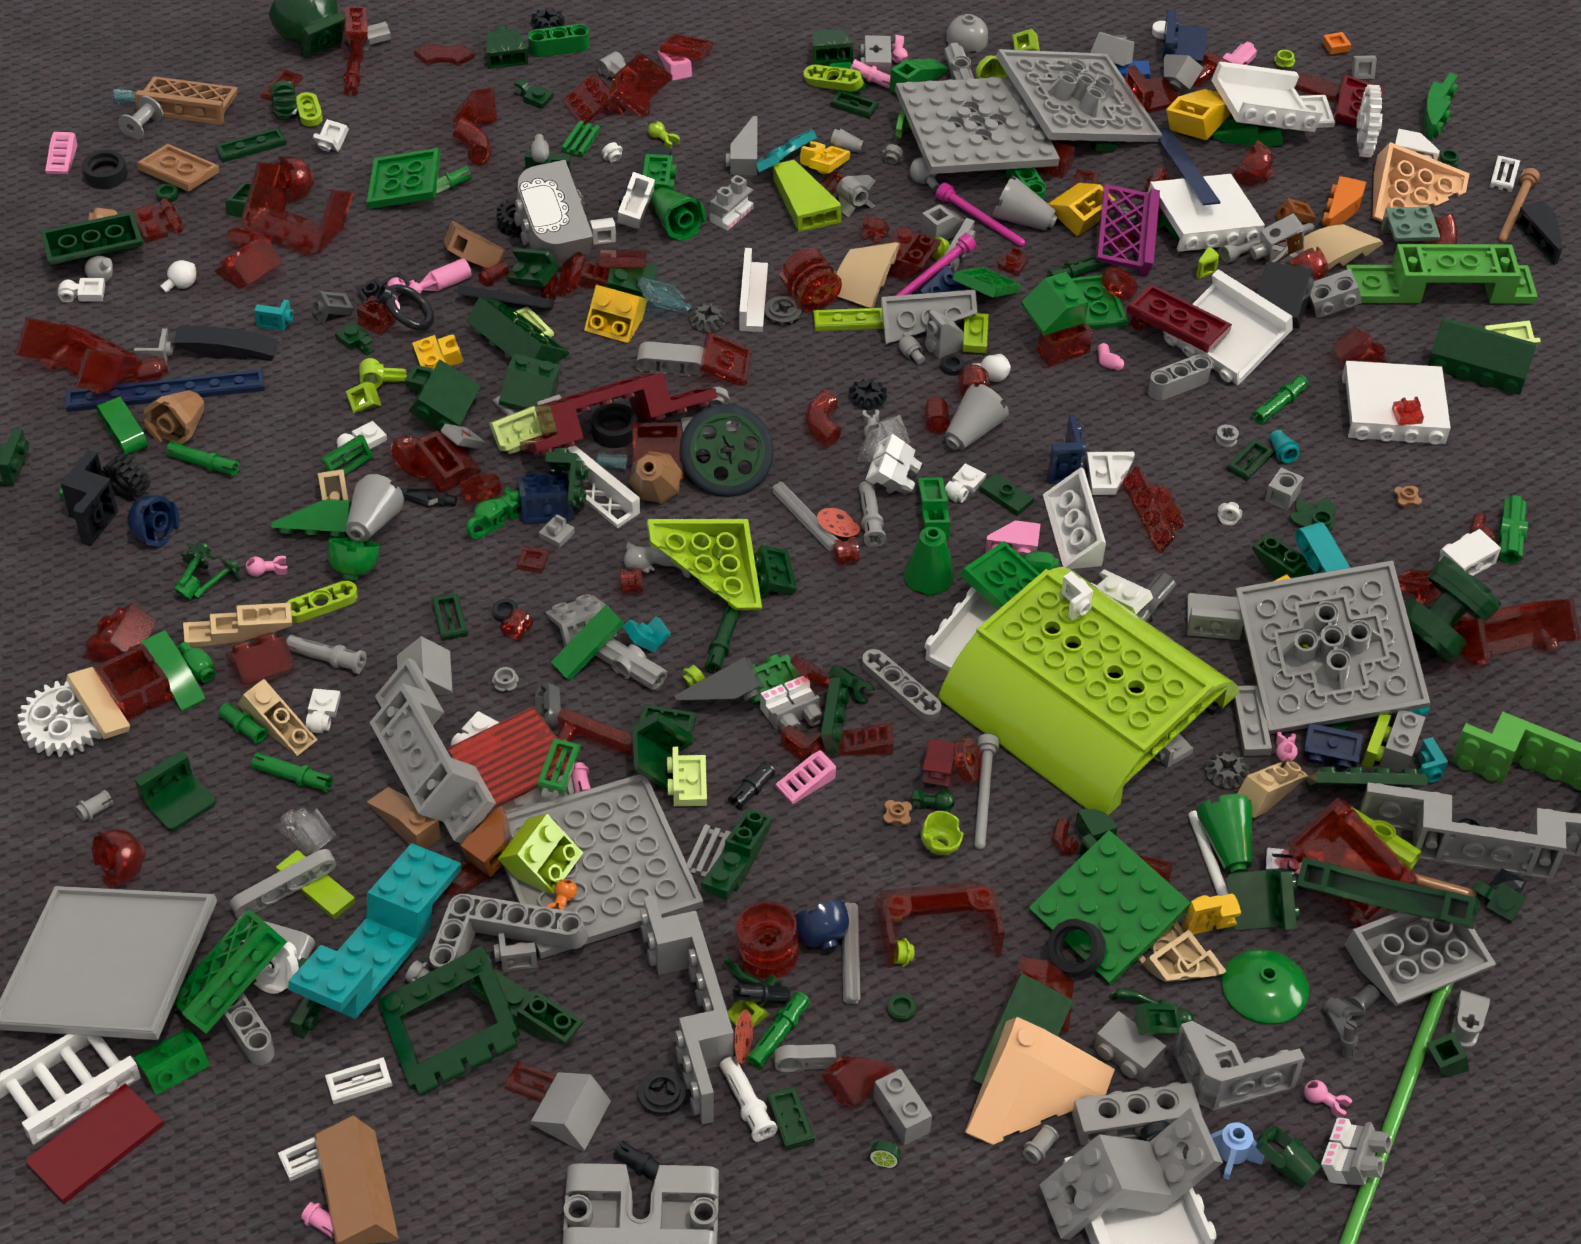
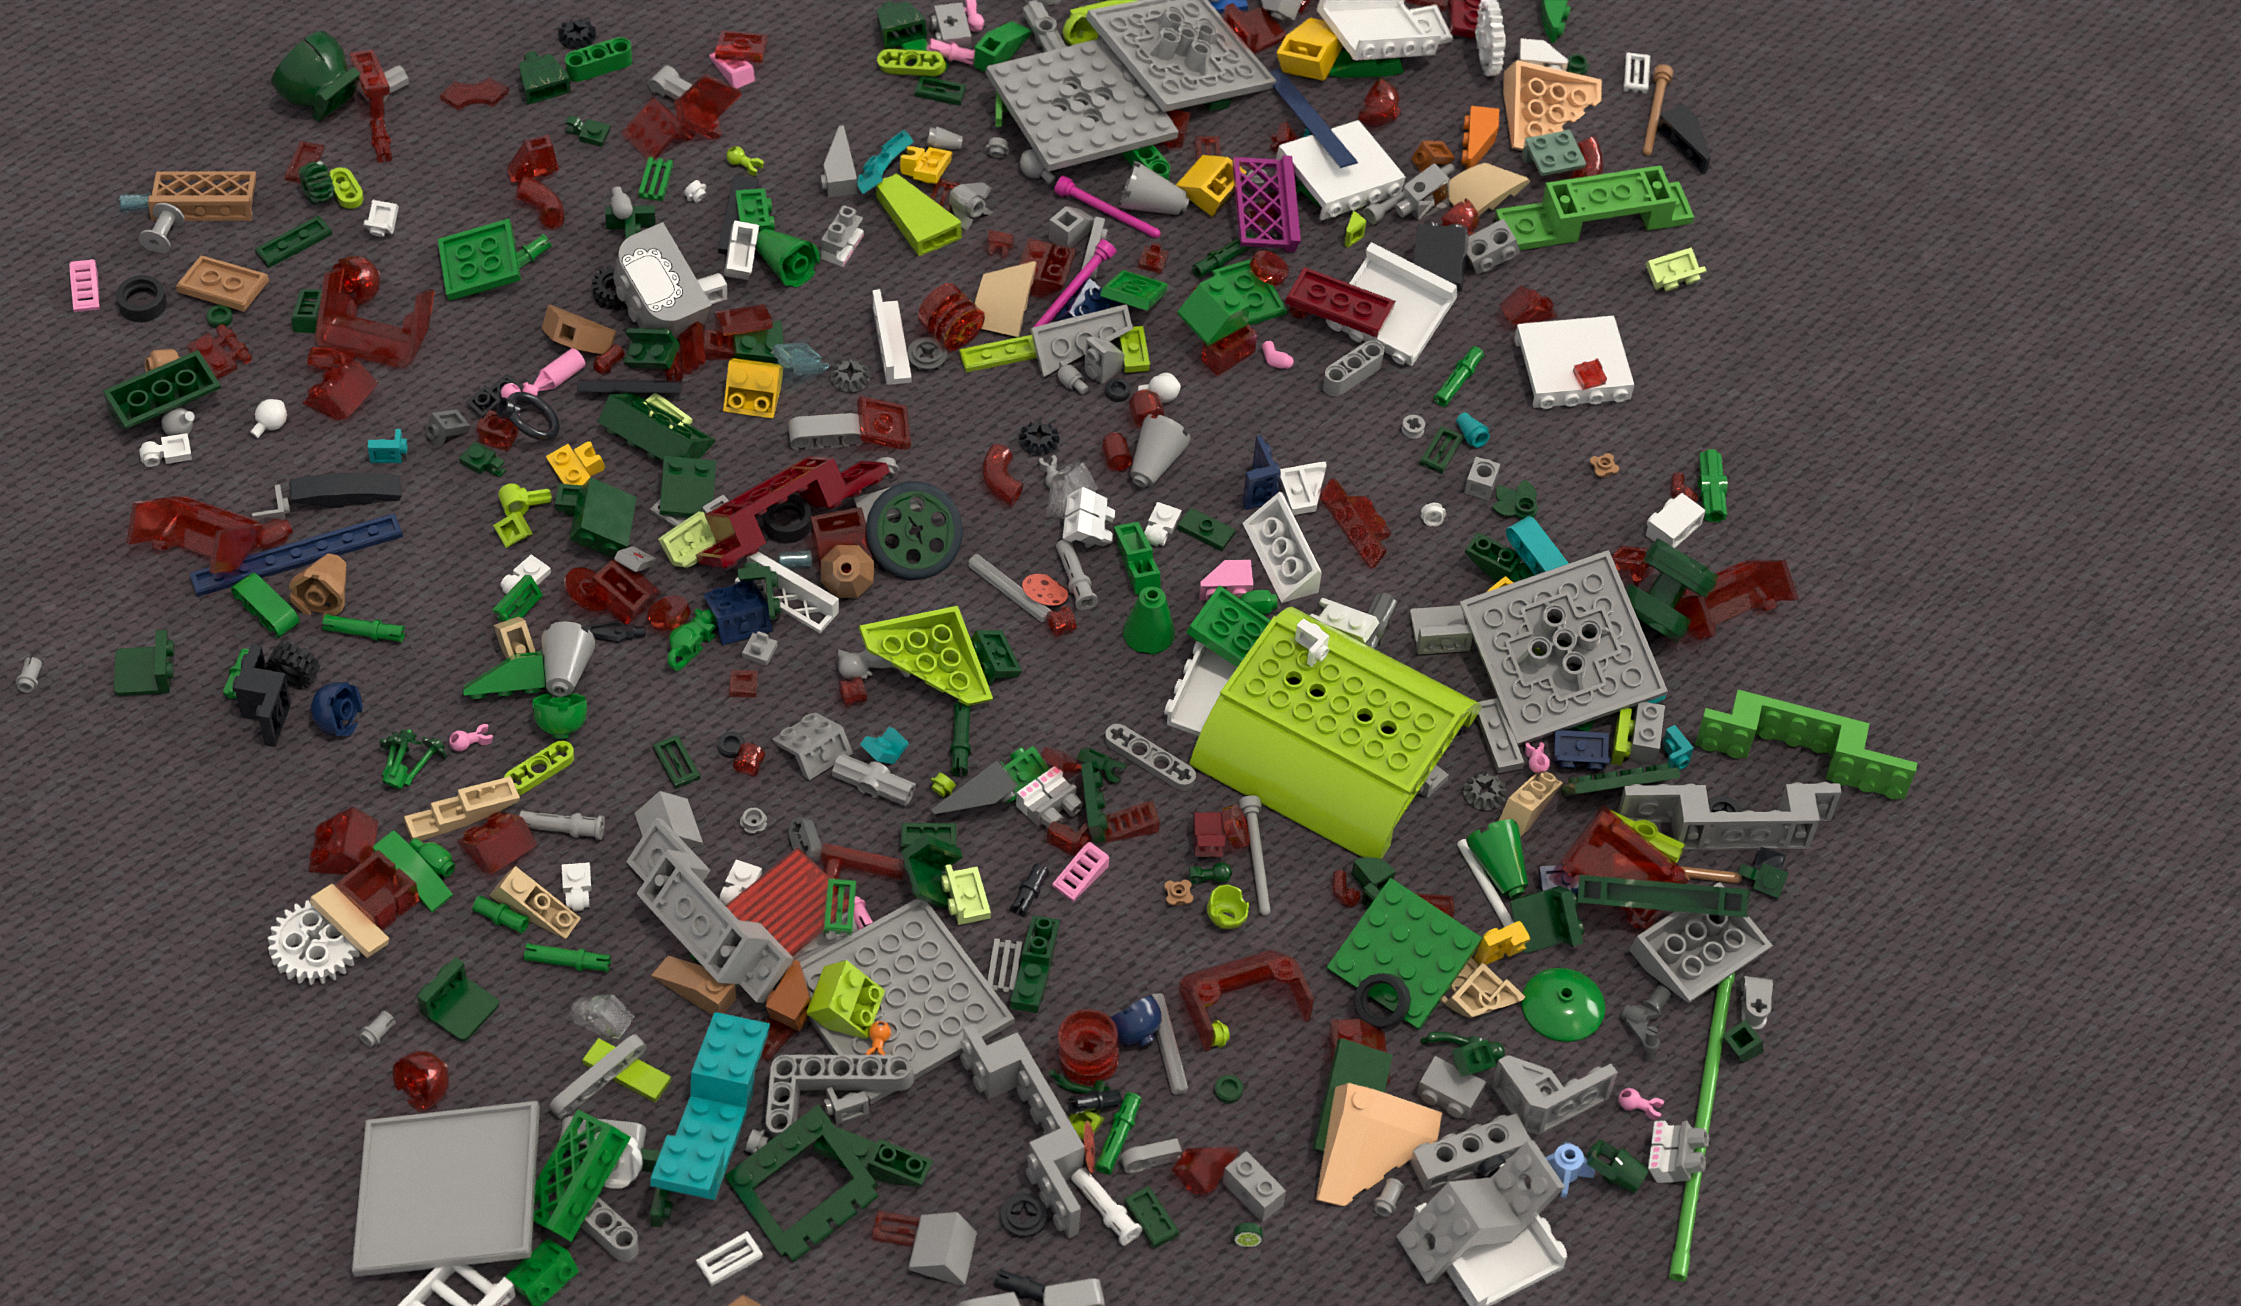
camera: 15 degrees left, 5 degrees up
green tile [551,605,625,681] -> none
lime plate [929,237,950,260] -> none
dark green slope [1427,317,1537,395] -> none

